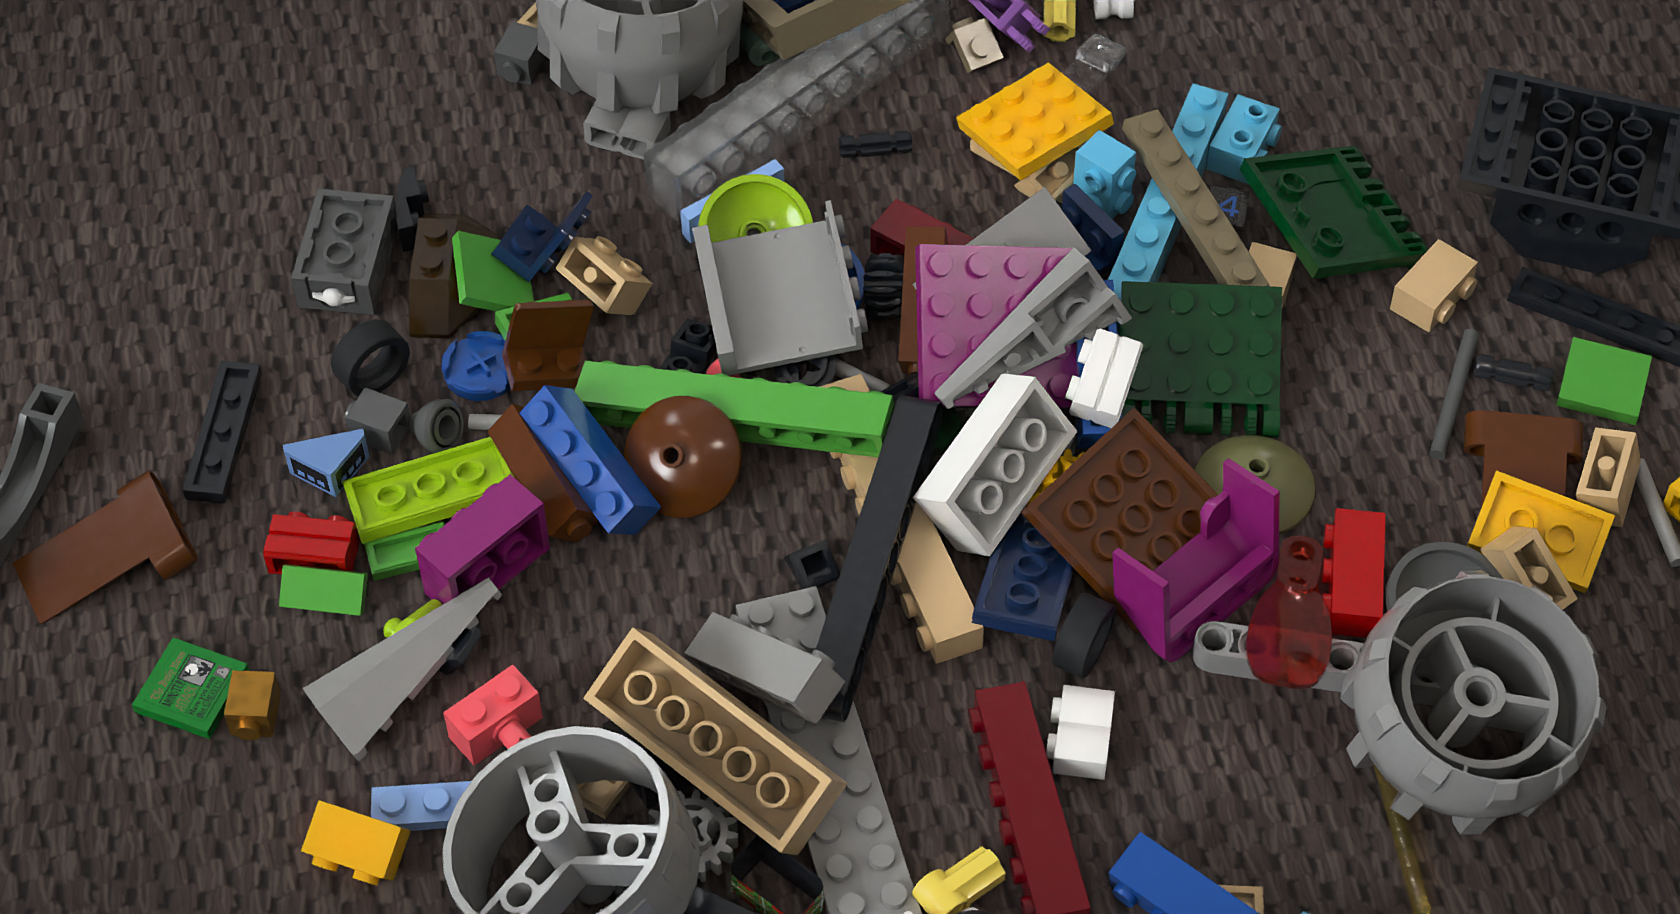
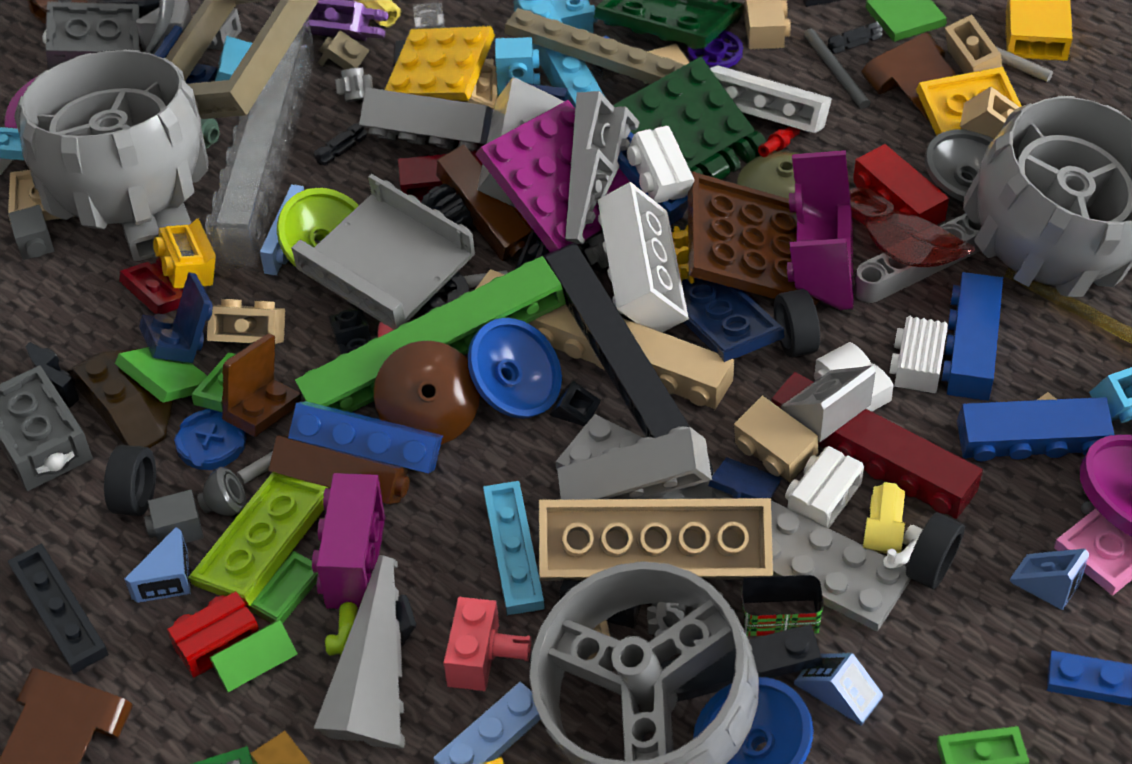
camera: 40 degrees left, 5 degrees down
none -> dark red plate [119,257,184,314]
none -> yellow window [153,218,216,289]
none -> light grey gear [335,68,373,102]
none -> light grey brick [359,87,494,151]
none -> blue dish [468,318,562,419]
none -> medium azure plate [483,481,545,615]
none -> dark purple wheel [687,30,743,68]
none -> dark blue piece [708,457,782,499]
none -> white brick [710,65,832,133]
none -> tan brick [734,395,818,482]
none -> red bar [758,126,800,157]
none -> light grey slope [780,366,876,442]
none -> white brick [785,446,864,528]
none -> white brick [889,316,948,393]
none -> blue brick [941,272,1003,401]

